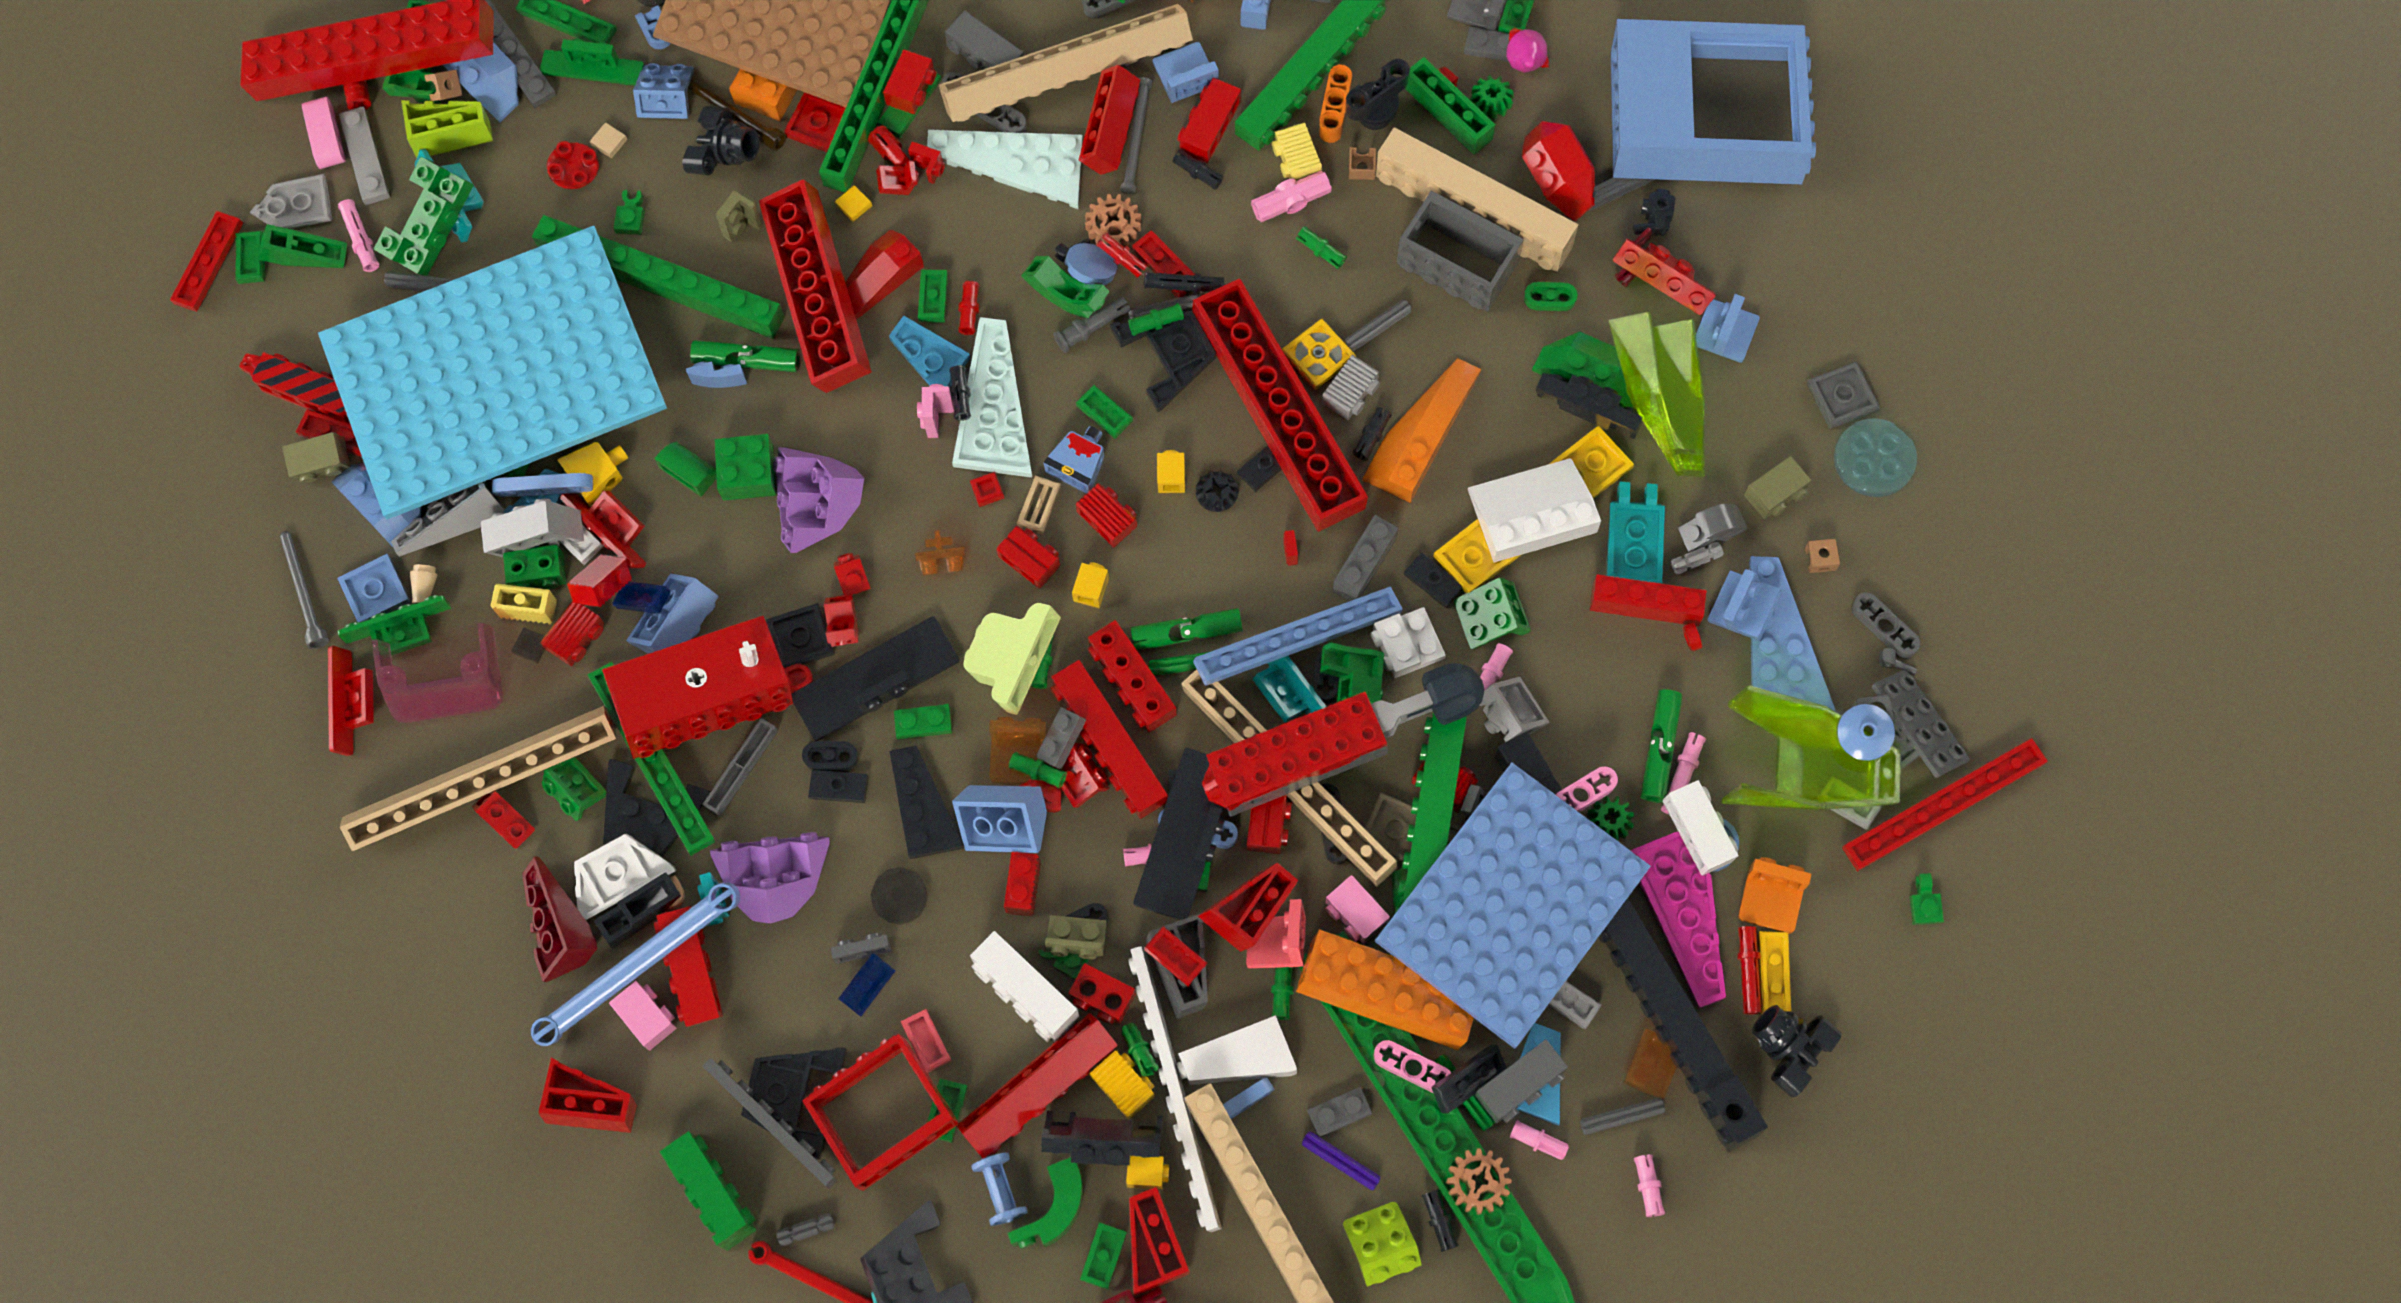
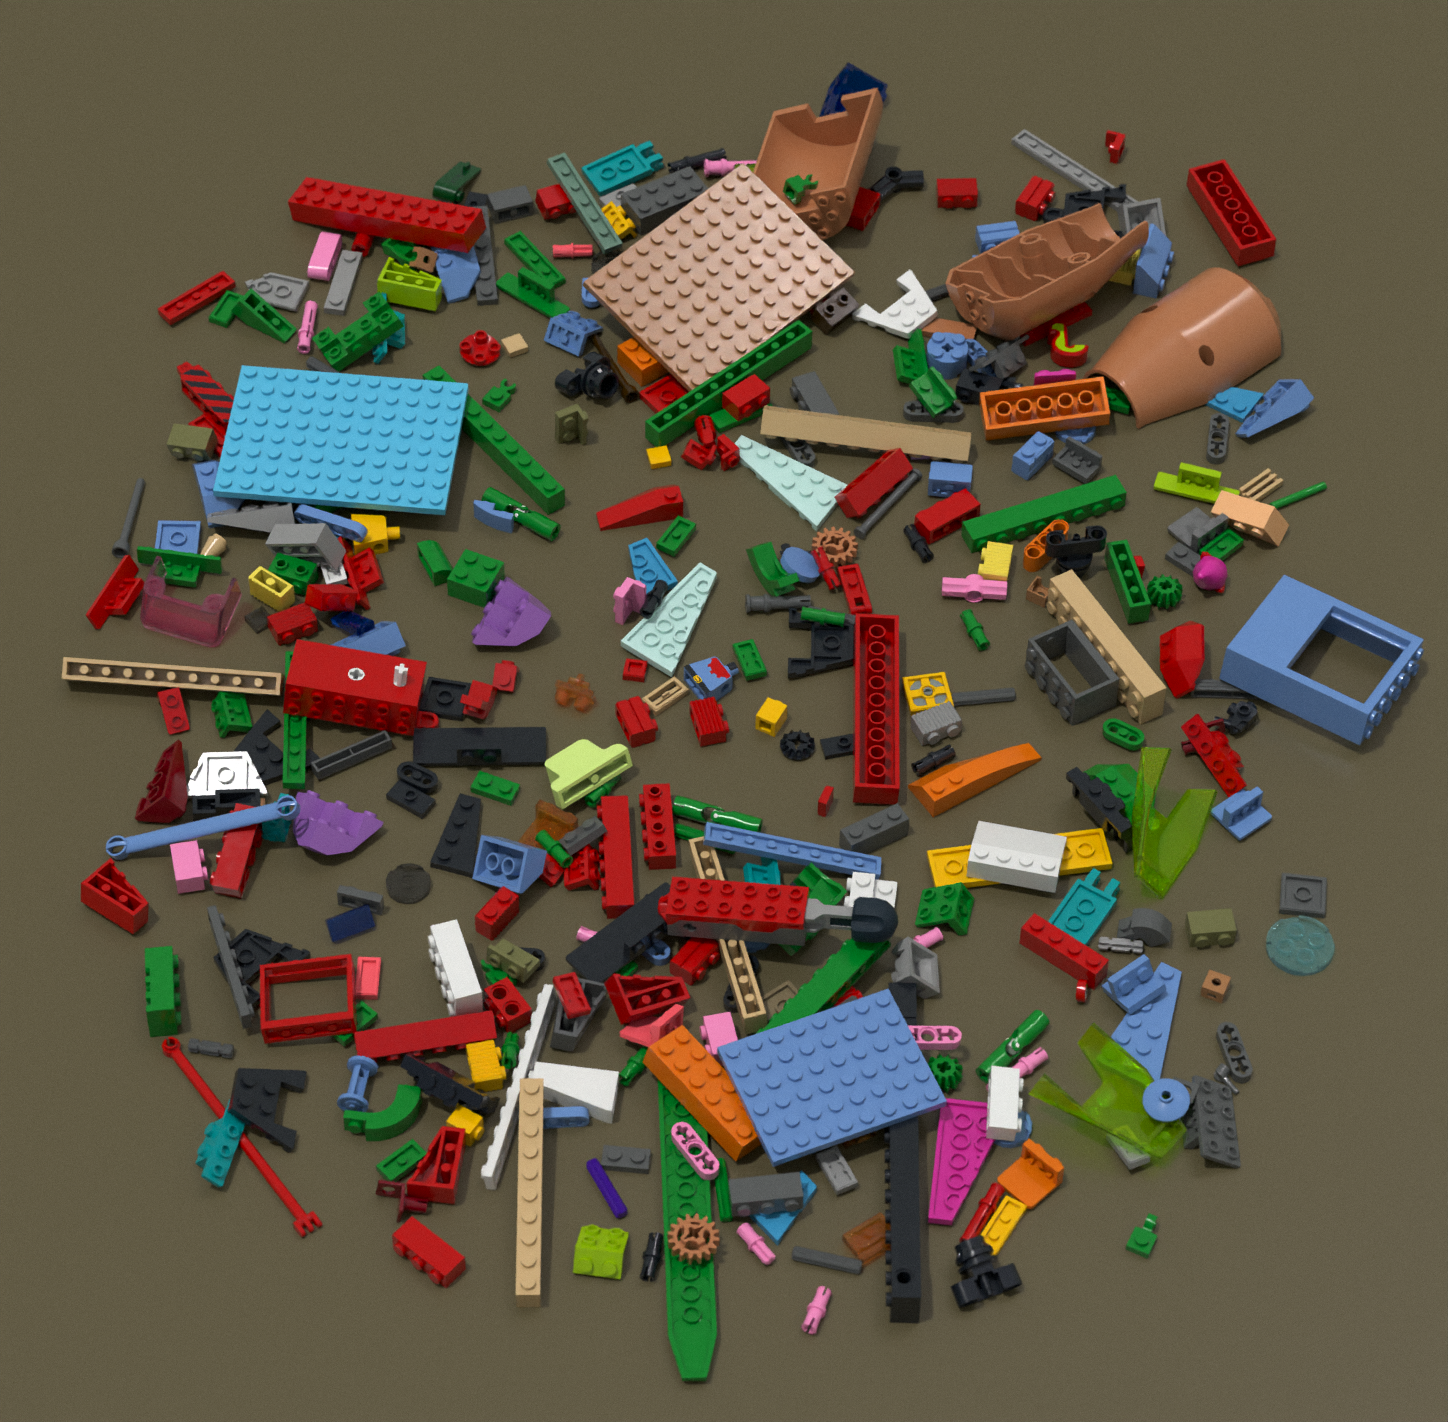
camera: 25 degrees right, 20 degrees down
red brick [758,179,872,393] -> none
red pin [958,281,980,335] -> none
yellow brick [1072,562,1109,608] -> none
black pin [1144,271,1224,294] -> none
black plate [1404,552,1462,608] -> none
black tile [1431,1044,1507,1114] -> none
red plate [1842,738,2048,872] -> none

